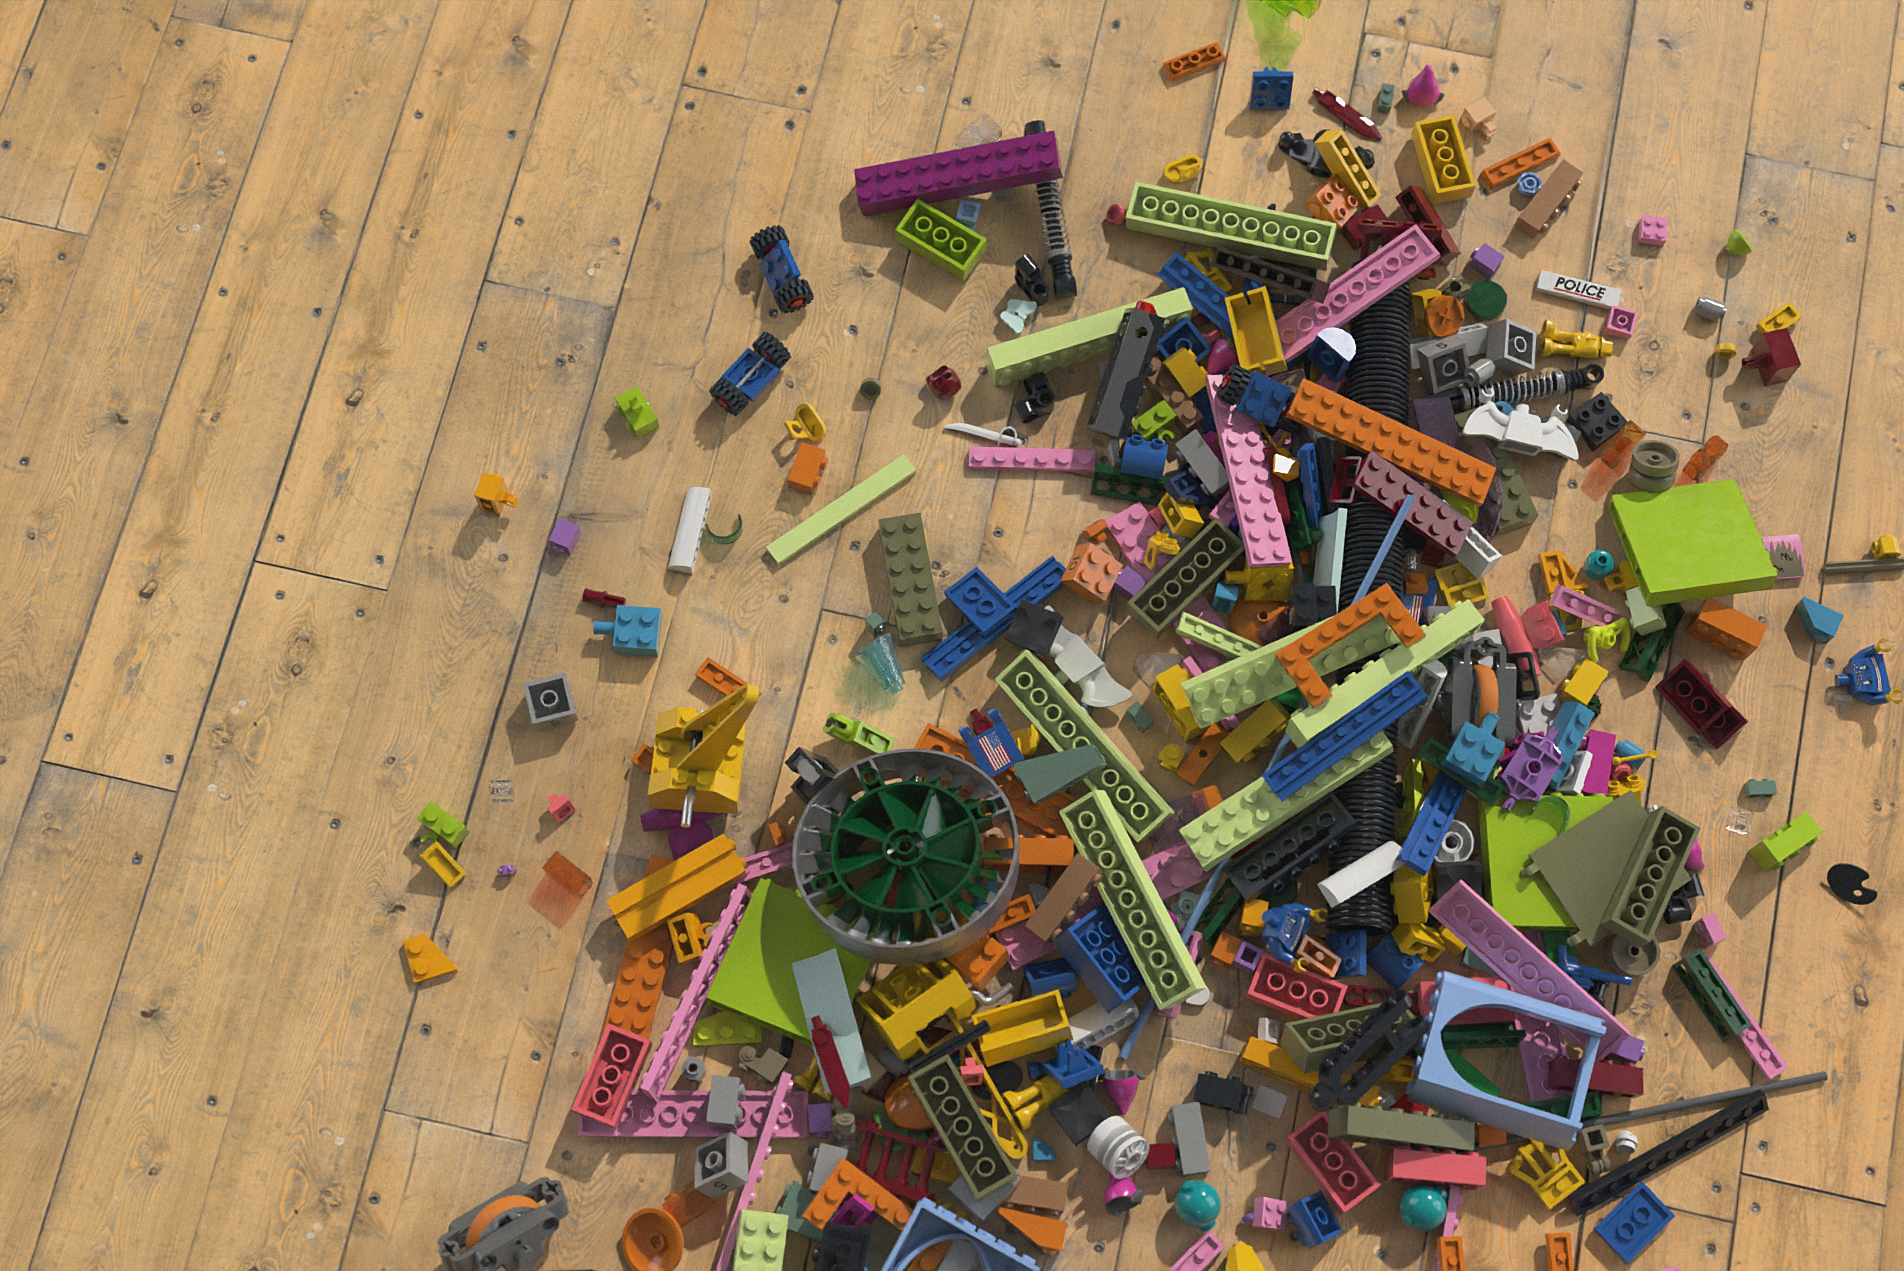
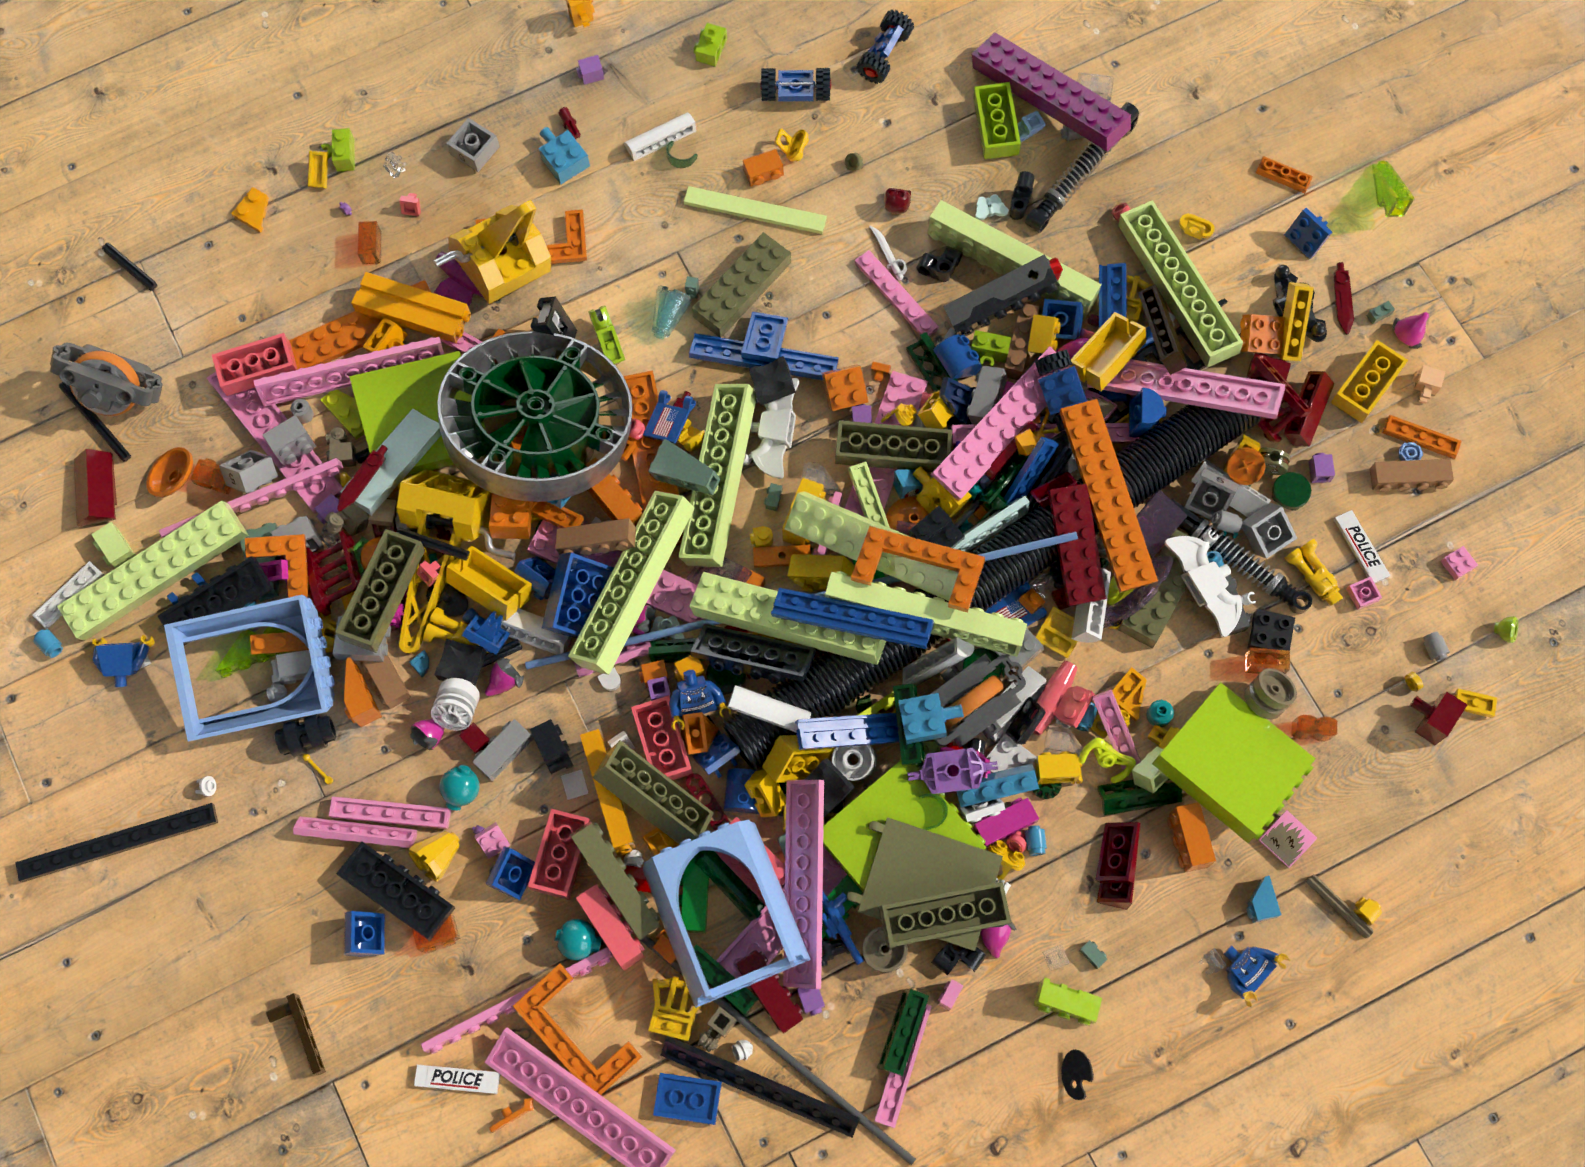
camera: 55 degrees right, 0 degrees up
black piece [1309,990,1429,1112] -> none
yellow hinge [1612,750,1658,765] -> none
none -> black axle [102,243,158,291]

